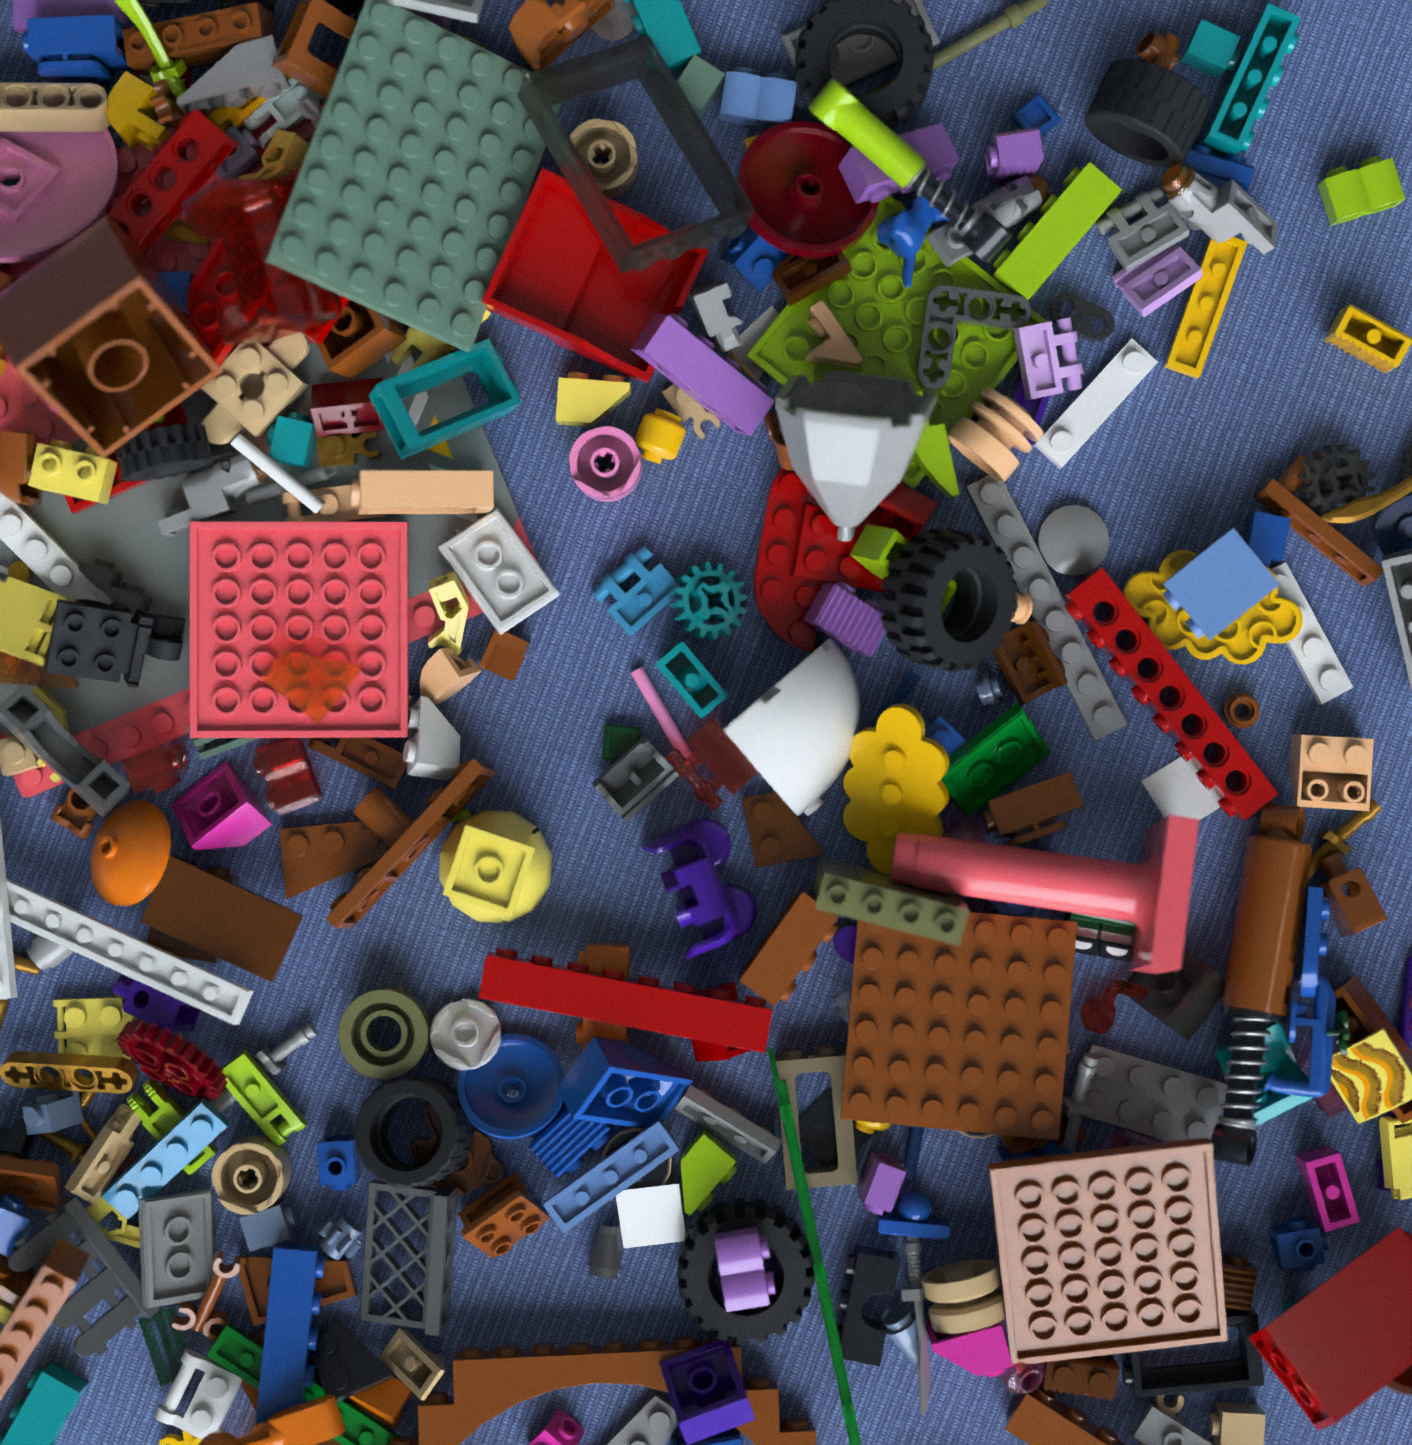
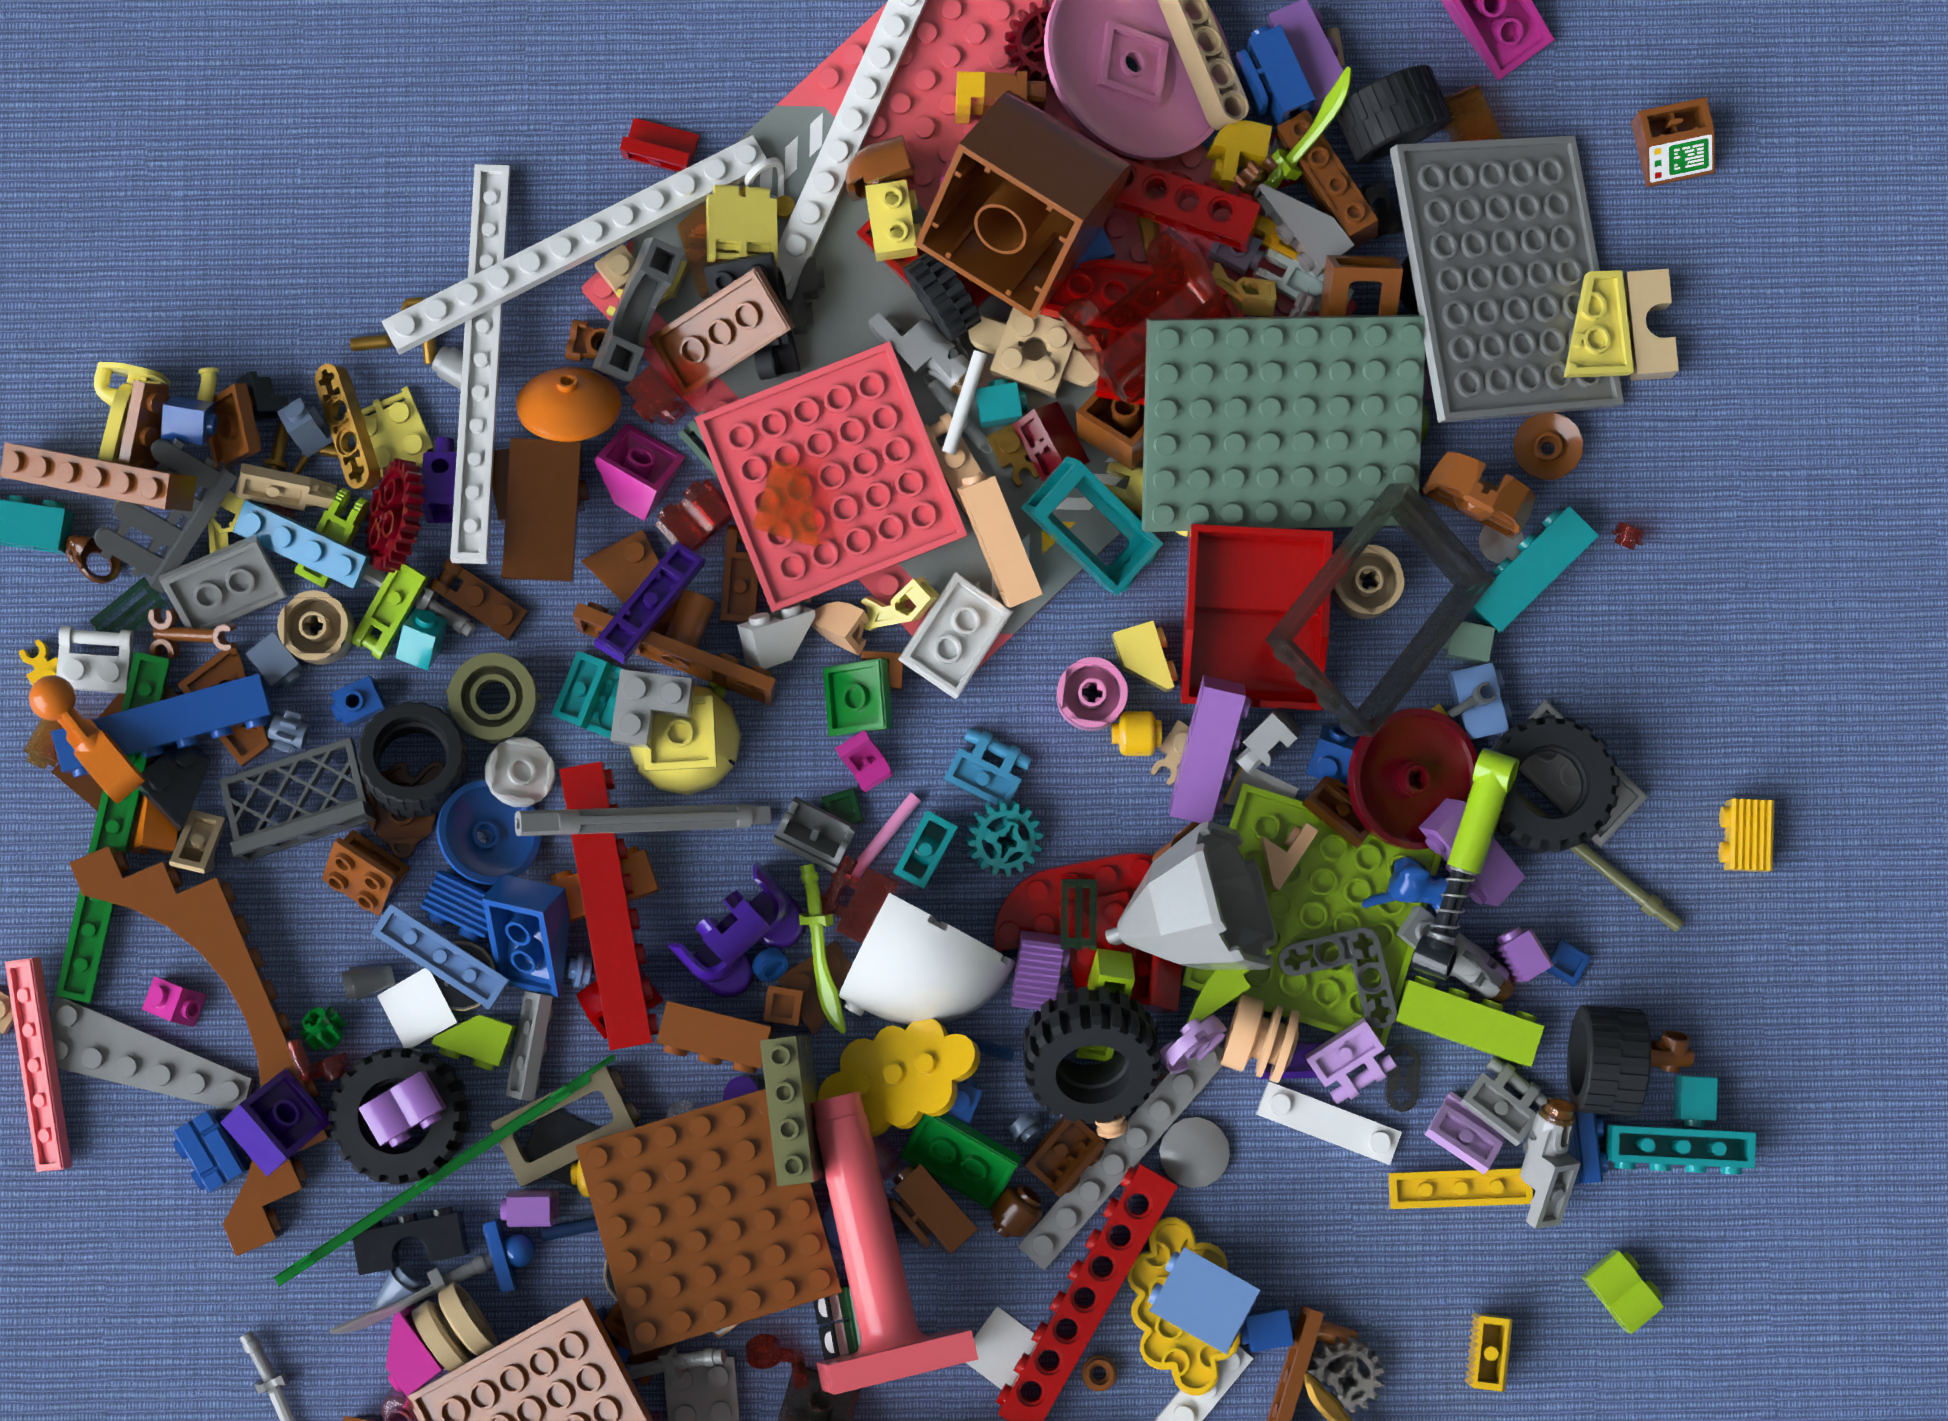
camera: 65 degrees right, 5 degrees down
none -> reddish brown piece [65,534,121,584]
none -> clear red plate [286,1038,351,1082]
none -> green gear [300,1006,347,1051]
none -> teal brick [395,608,448,671]
none -> reddish brown plate [428,558,529,641]
none -> light grey piece [515,804,771,836]
none -> teal slope [551,651,625,739]
none -> medium blue plate [566,951,592,987]
none -> dark purple plate [595,541,706,664]
none -> light grey brick [610,669,695,749]
none -> tile [648,266,795,397]
none -> blue tile [752,947,789,982]
none -> dark orange panel [763,986,804,1026]
none -> lime sword [799,864,846,1034]
none -> green plate [823,658,893,737]
none -> dark pink bracket [835,730,893,792]
none -> reddish brown head [990,1184,1043,1238]
none -> clear green tile [1061,879,1097,950]
none -> lavender plate [1160,1015,1227,1074]
none -> dark grey hand [1448,682,1497,719]

